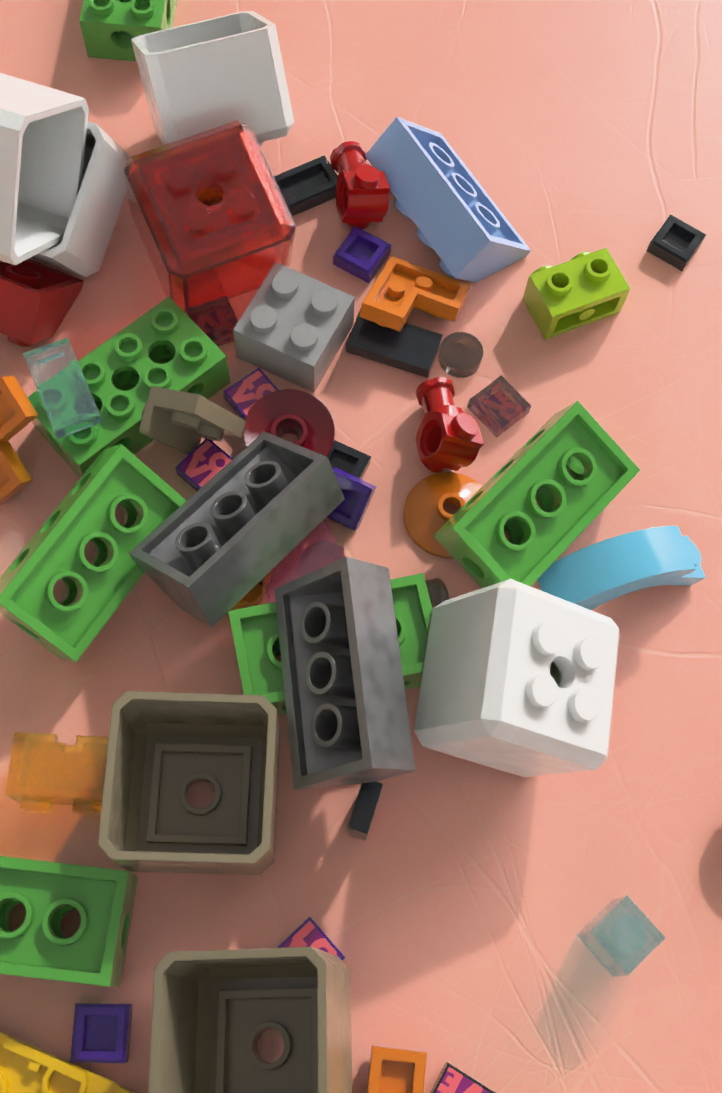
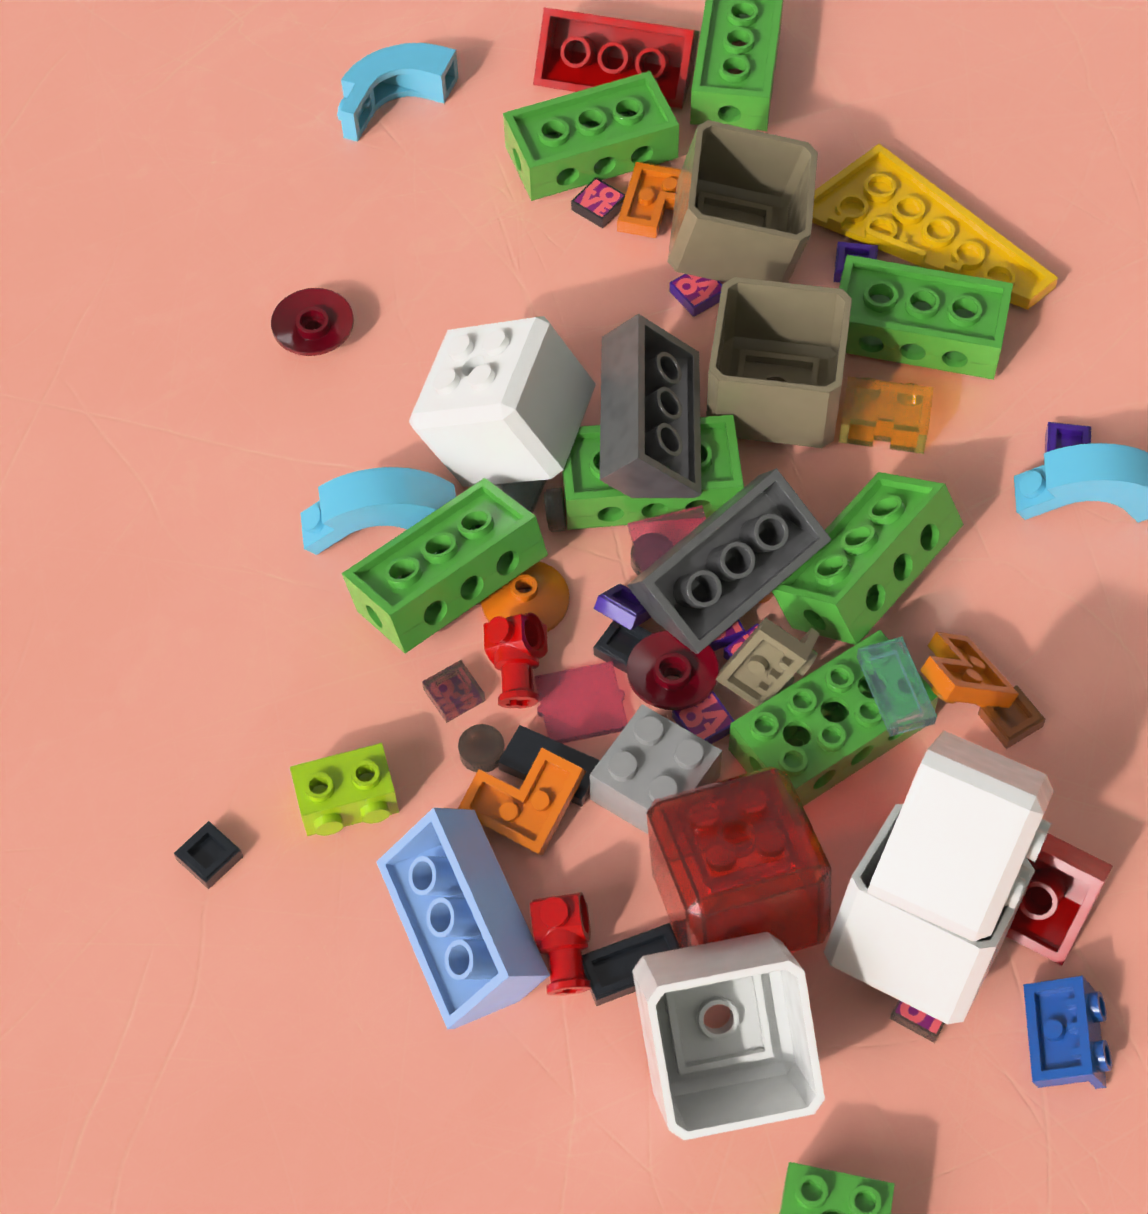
camera: 165 degrees left, 10 degrees down
dark purple tile [333,226,391,283] -> none
clear light blue brick [576,895,665,977] -> none
none -> clear pink piece [534,661,628,743]

